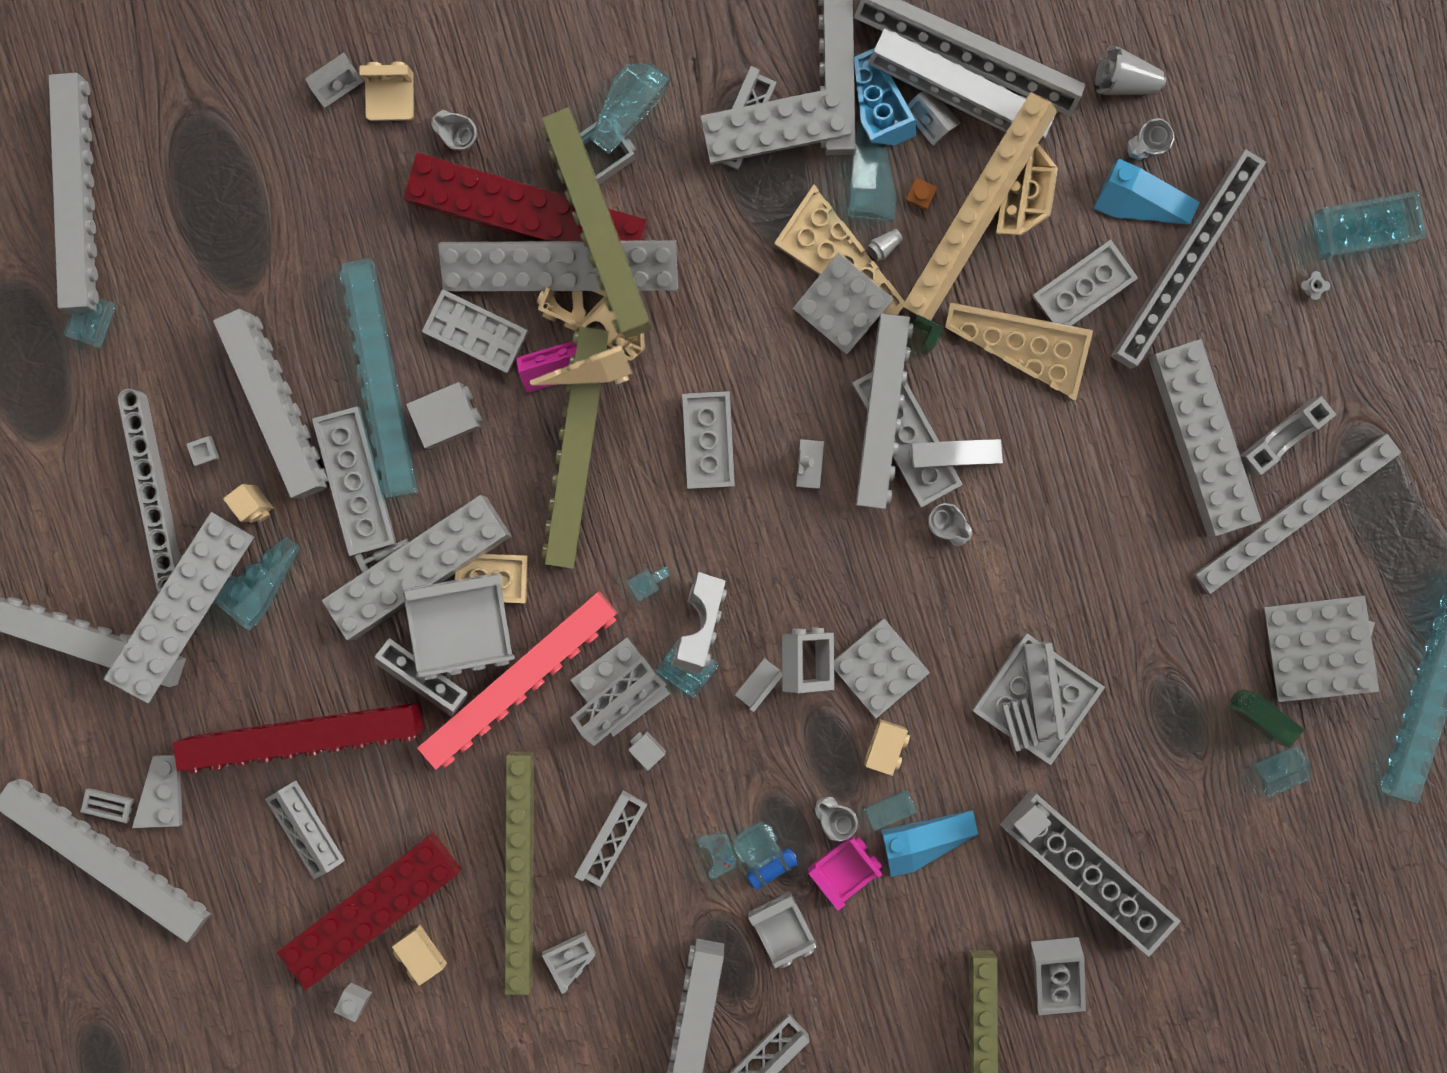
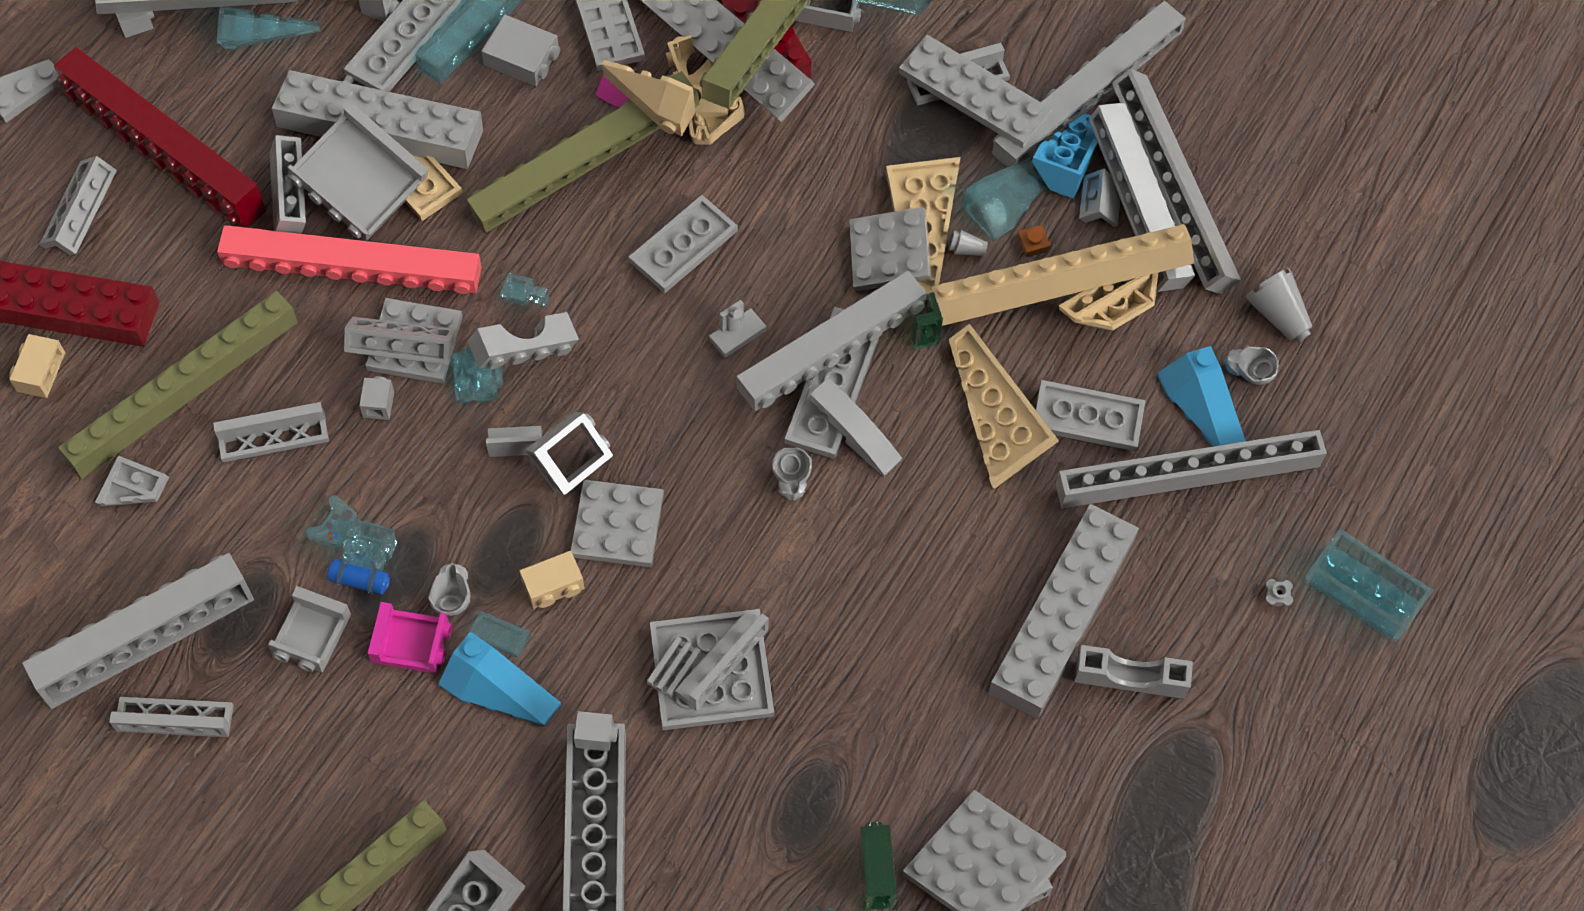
camera: 40 degrees right, 25 degrees down
light grey plate [1194,434,1401,594] -> none

